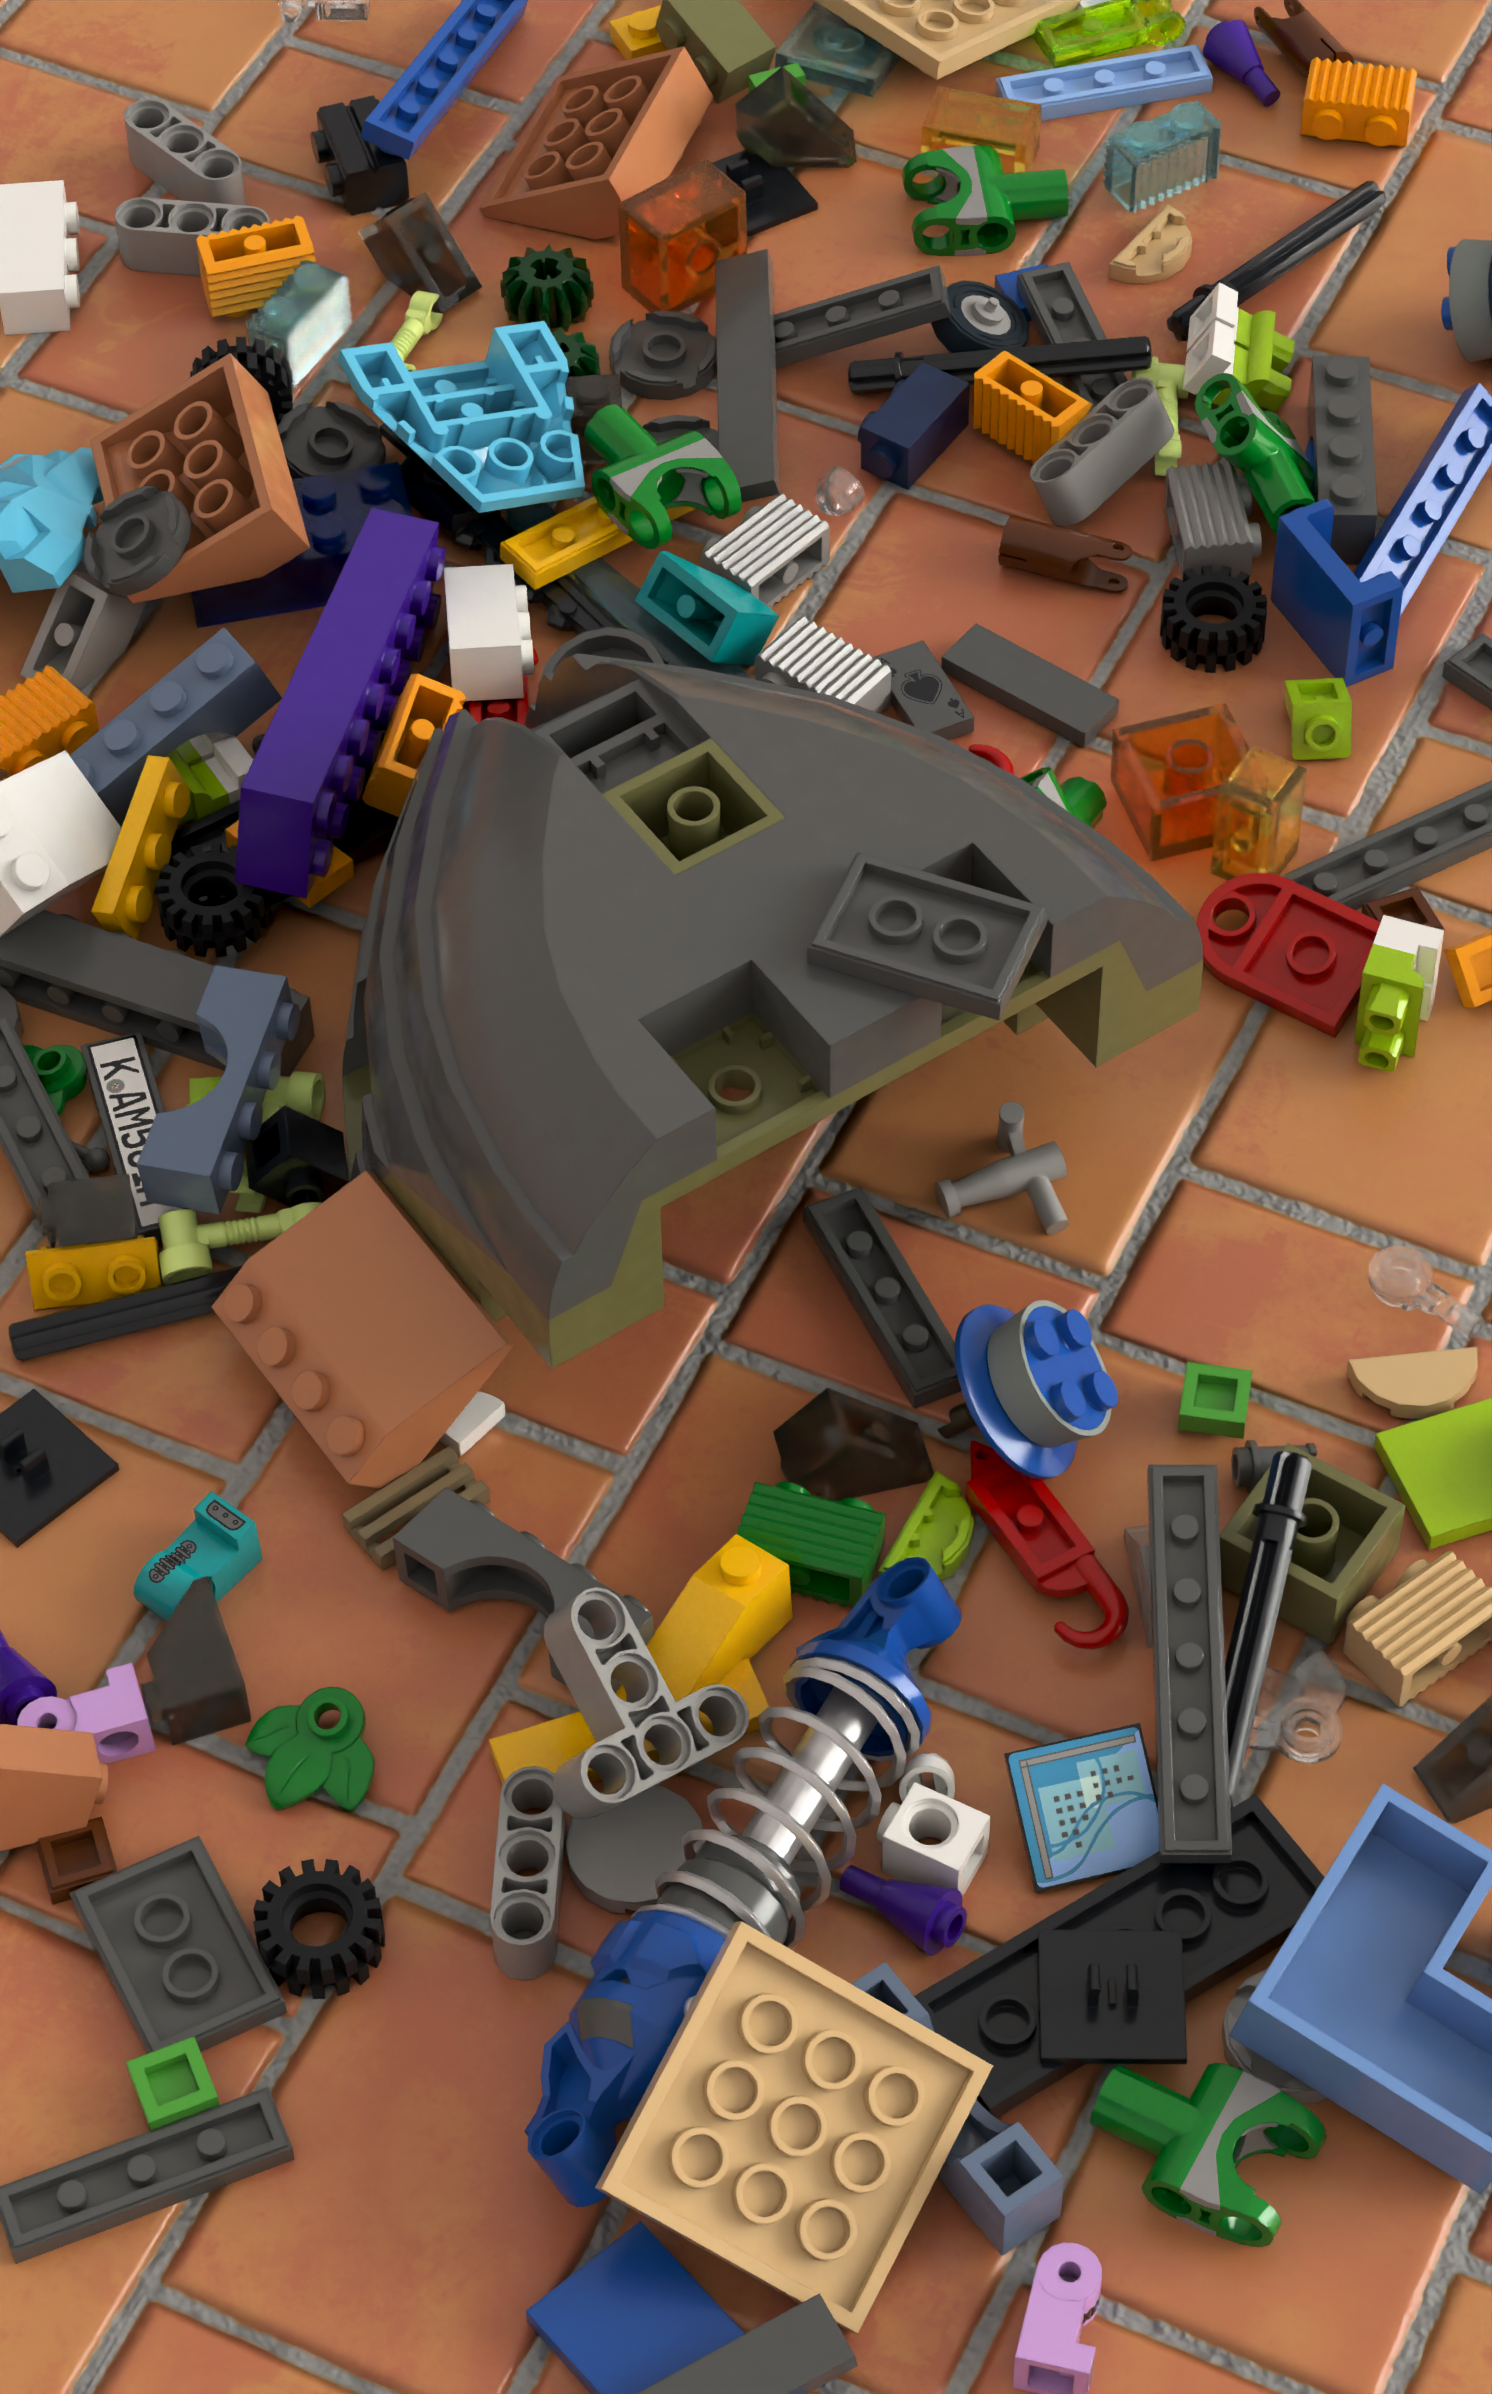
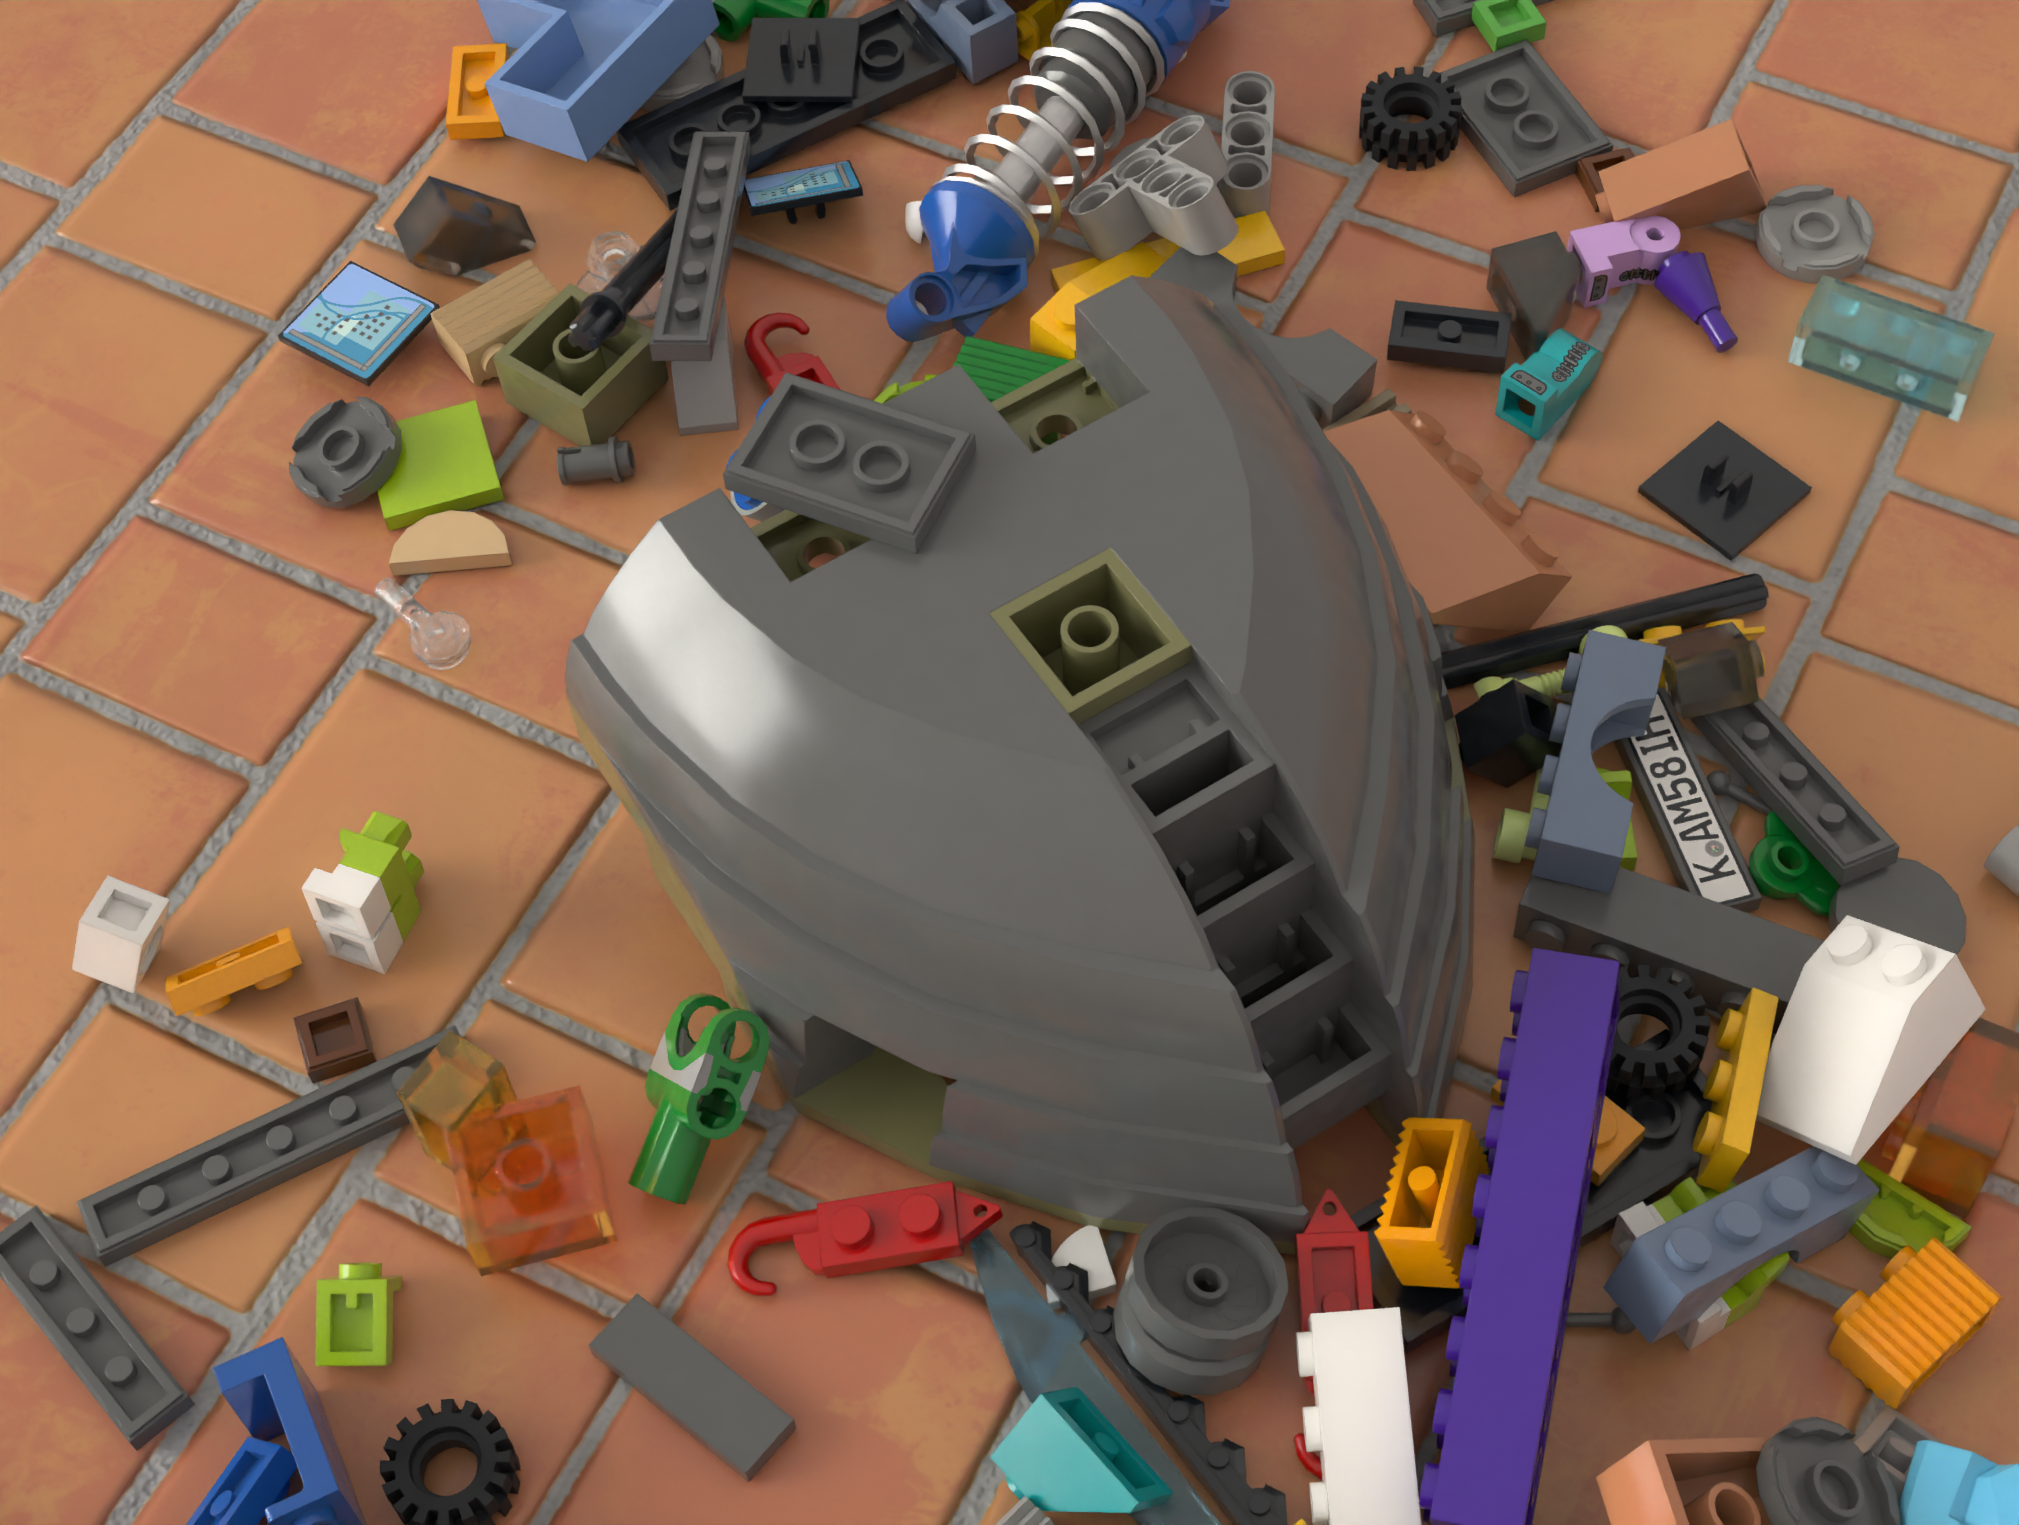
camera: 175 degrees left, 5 degrees up
green plate [245,1687,375,1812] -> none
light grey brick [755,616,891,714] -> none
dark purple cone [839,1865,967,1955] -> none
dark grey tile [872,641,974,740] -> none
white brick [876,1782,990,1897] -> none
bright green plate [1178,1362,1253,1439] -> none
red tile [1196,873,1381,1038] -> none
none -> black plate [1387,300,1512,373]

